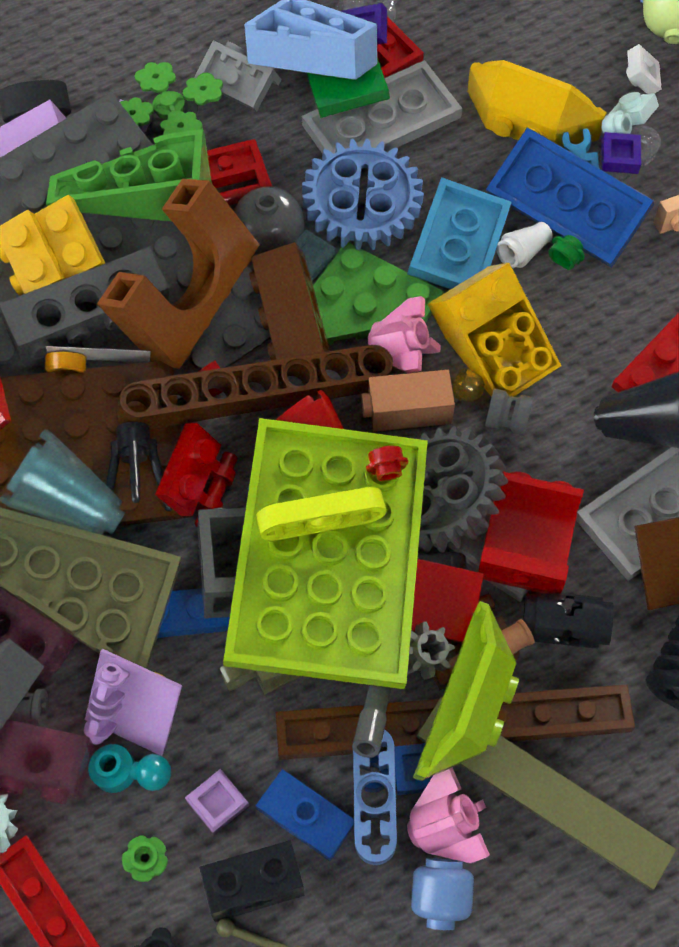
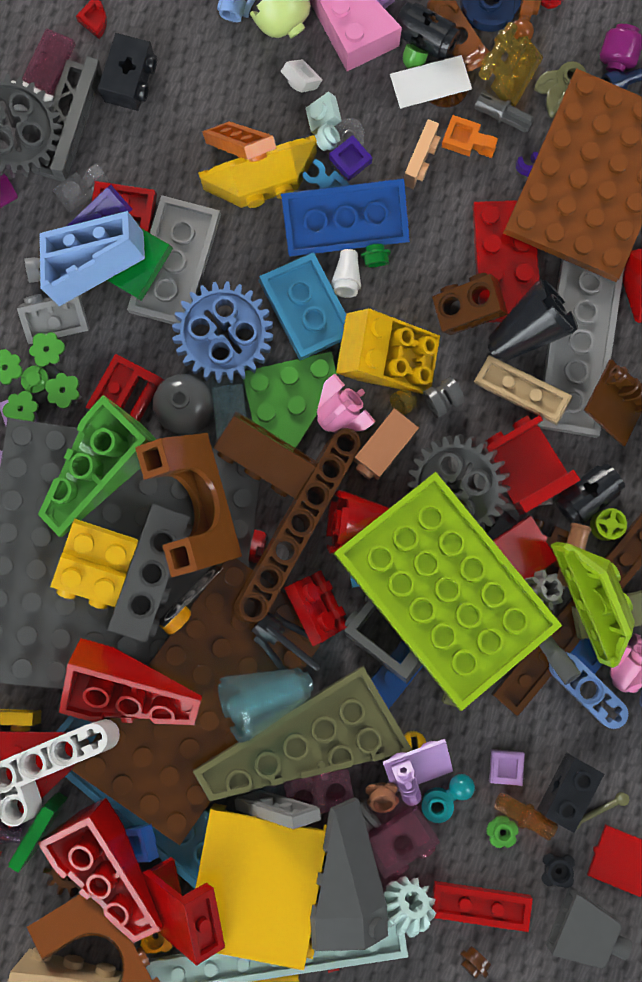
camera: 45 degrees left, 20 degrees up
neon yellow beam [256,487,387,541] -> none
blue plate [256,769,354,861] -> none
red plate [366,446,409,481] -> none
none -> orange plate [202,121,277,162]
none -> nougat plate [366,782,399,813]
none -> reddish brown brick [432,273,508,335]
none -> tan tile [474,355,573,425]
none -> clear orange axle [494,793,558,841]
none -> lime wheel [590,508,627,541]

